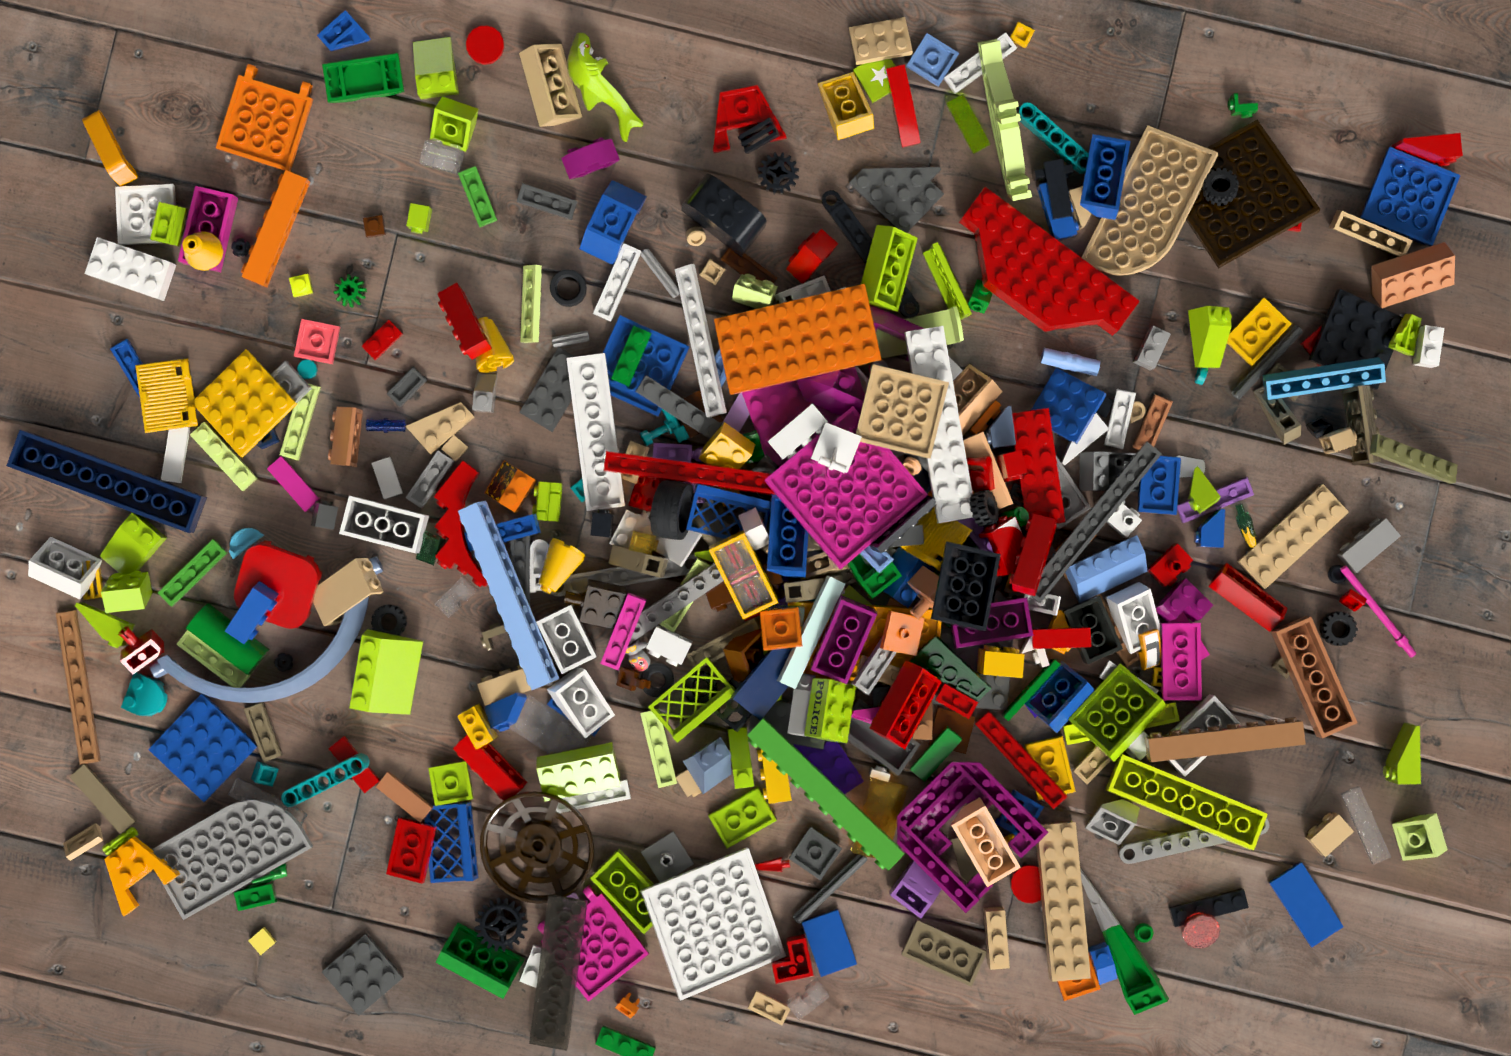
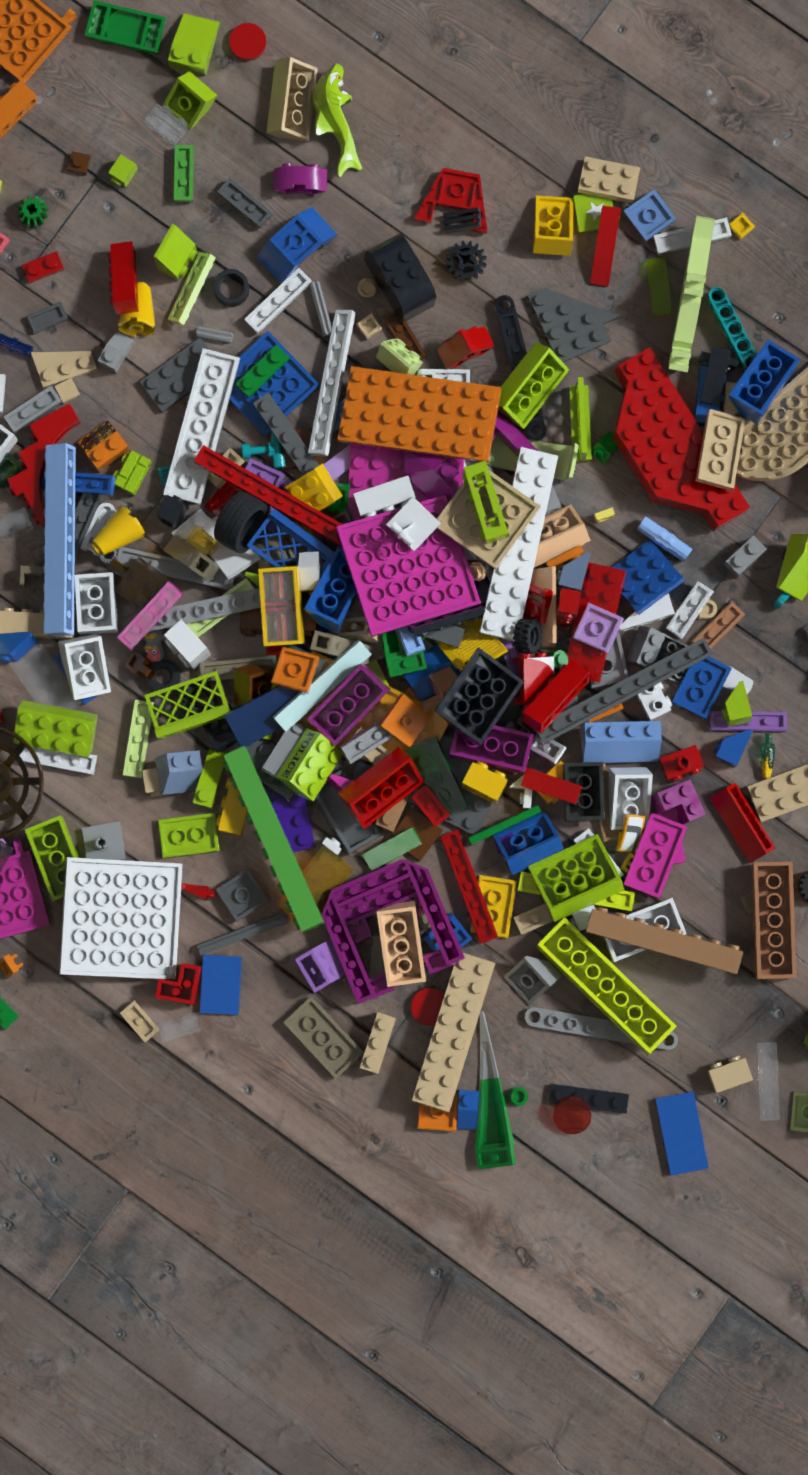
camera: 25 degrees right, 5 degrees down
none -> lime slope [154,224,197,281]
none -> lime brick [462,461,509,544]
none -> lavender tile [573,603,624,653]
none -> light yellow tile [594,507,615,523]
none -> tan plate [695,409,745,491]

